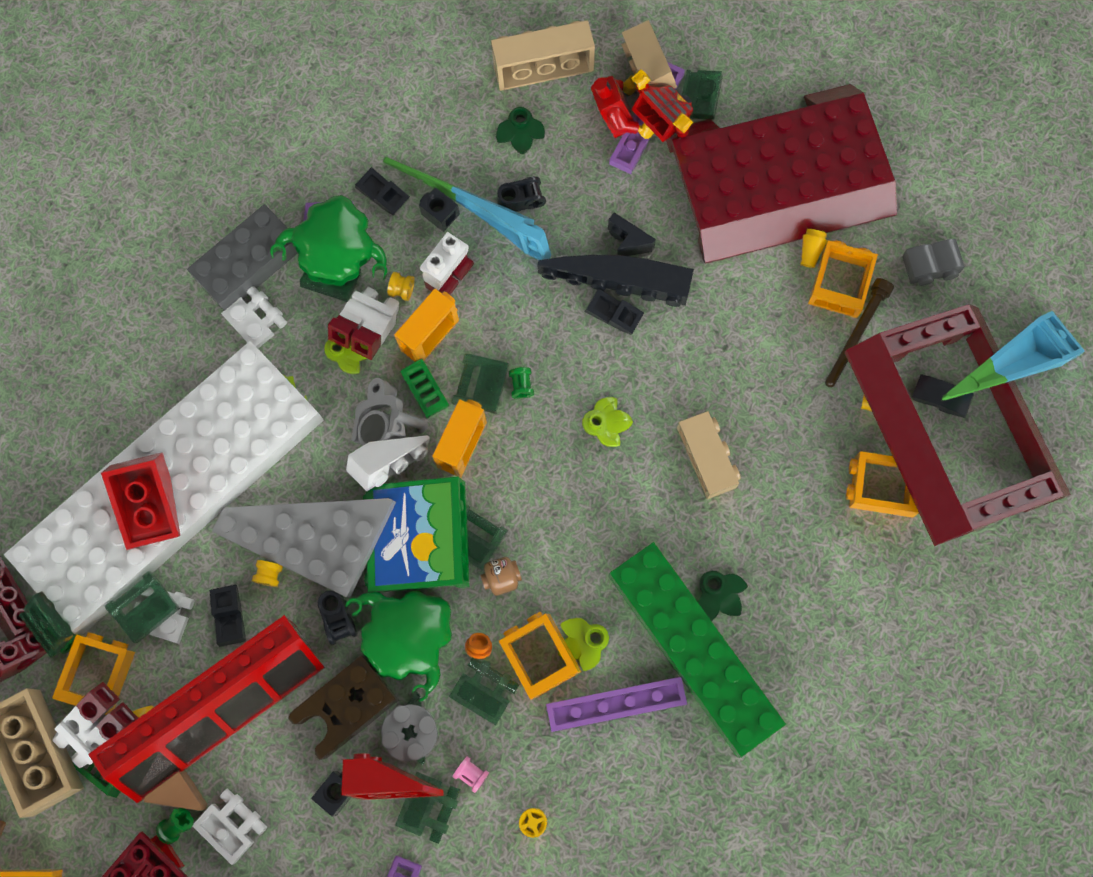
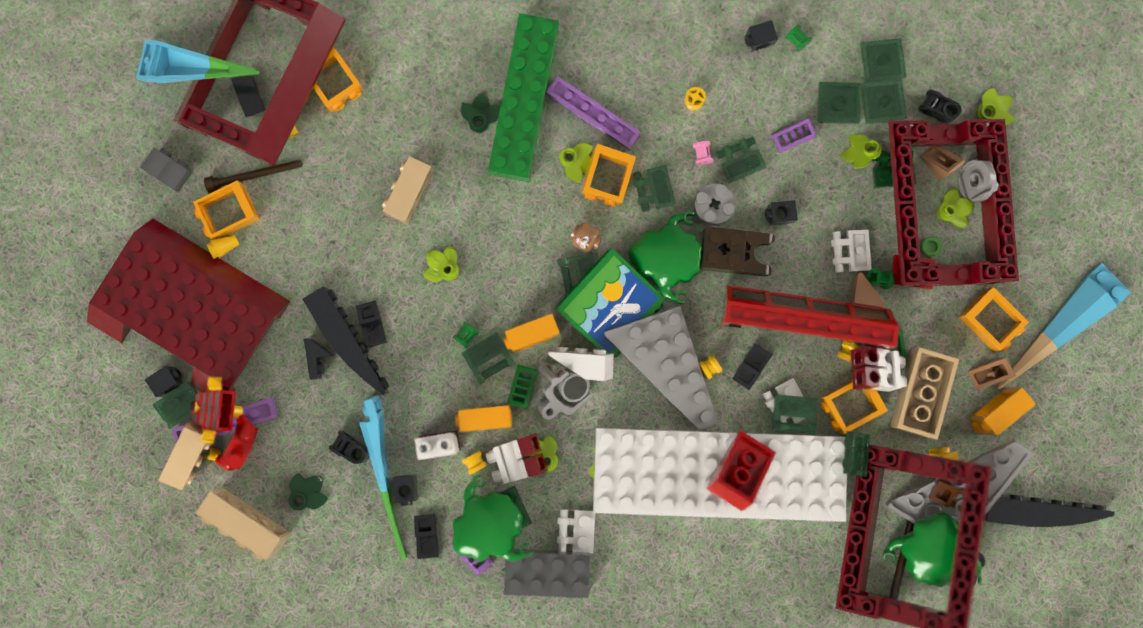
camera: 140 degrees left, 10 degrees up
black piece [317,590,358,646] -> none
red slope [342,753,444,800] -> none
orange plate [465,633,492,659] -> none
none -> black brick [145,366,183,397]

